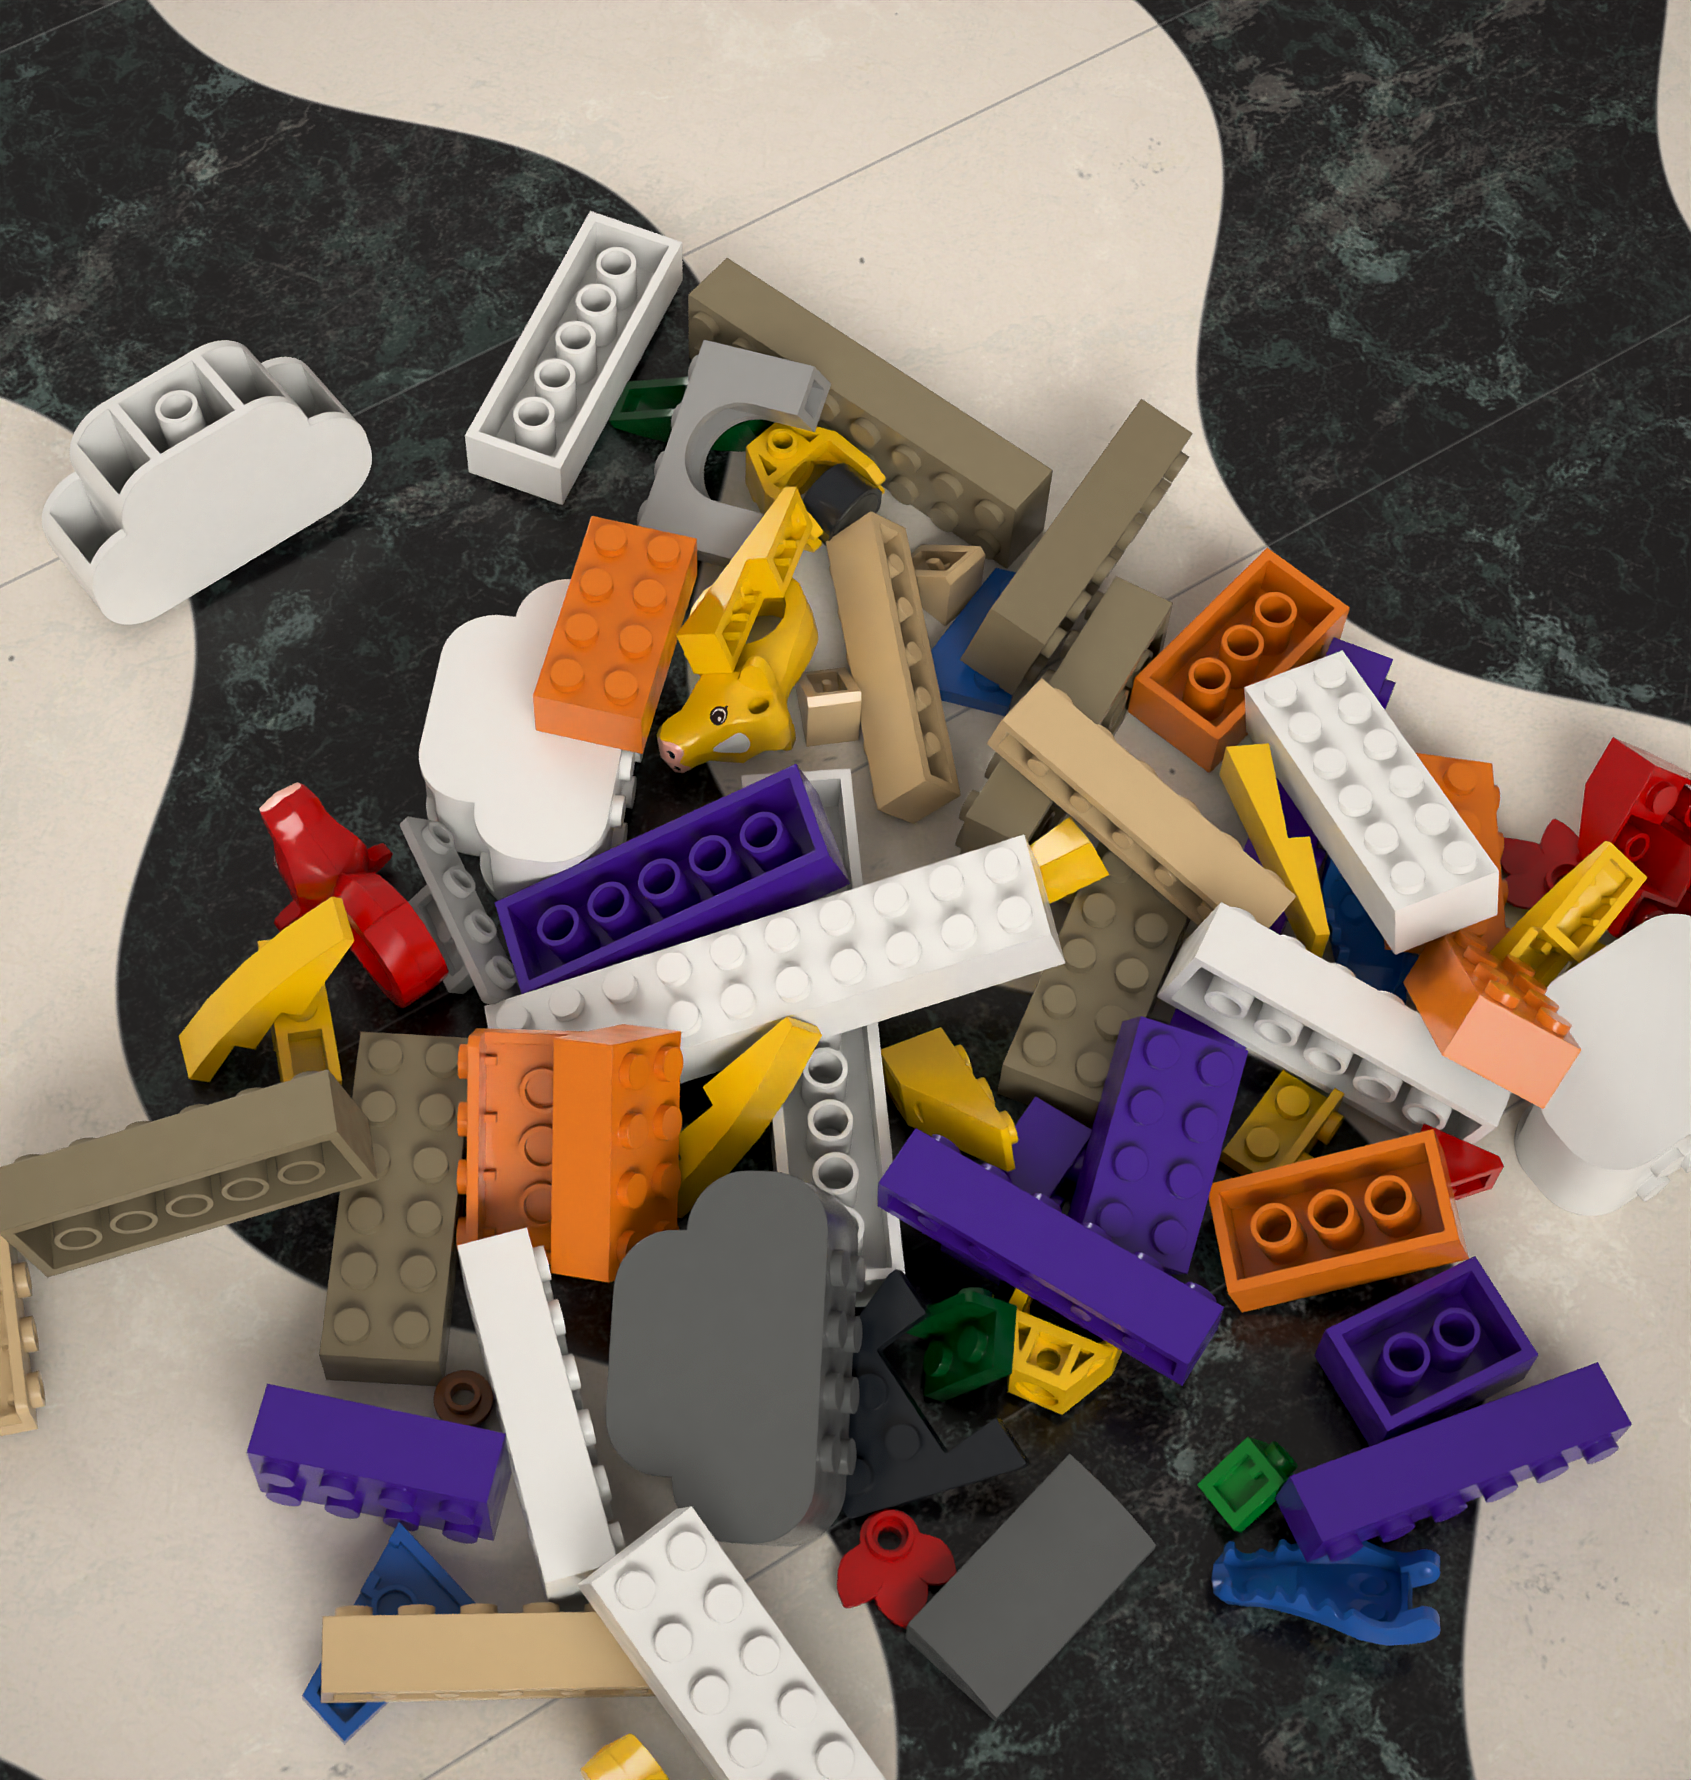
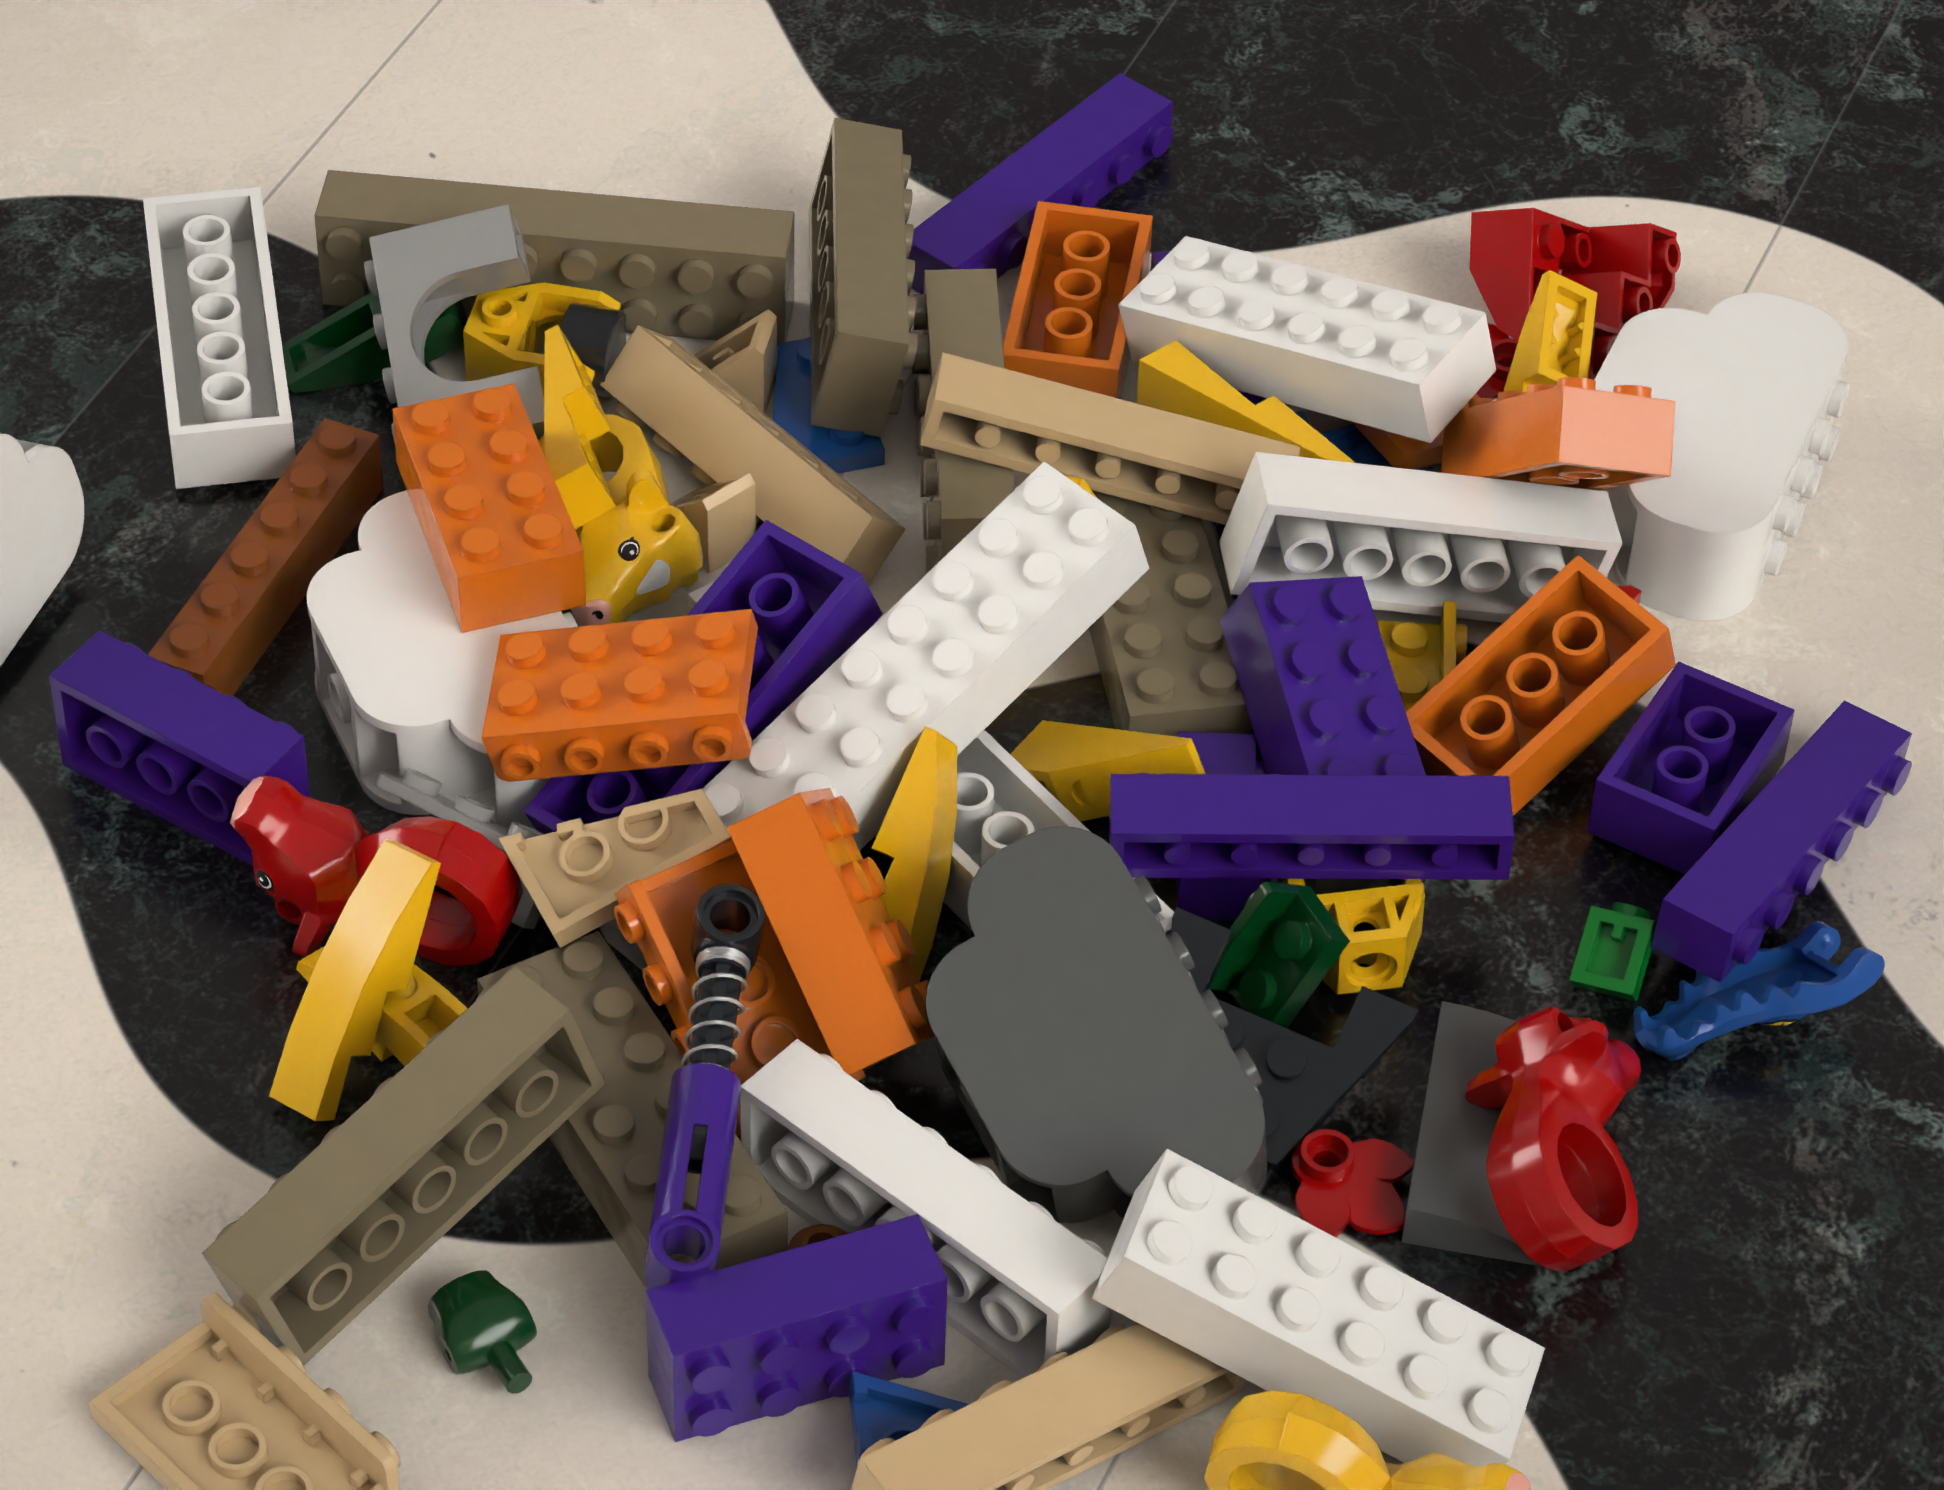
camera: 30 degrees left, 15 degrees down
none -> dark purple brick [49,630,310,866]
none -> dark orange brick [148,418,384,696]
none -> dark green piece [428,1270,537,1394]
none -> orange bracket [481,609,758,782]
none -> tan wing [498,789,732,948]
none -> piece [644,884,765,1289]
none -> dark purple brick [908,73,1173,294]
none -> red animal [1465,1006,1641,1273]

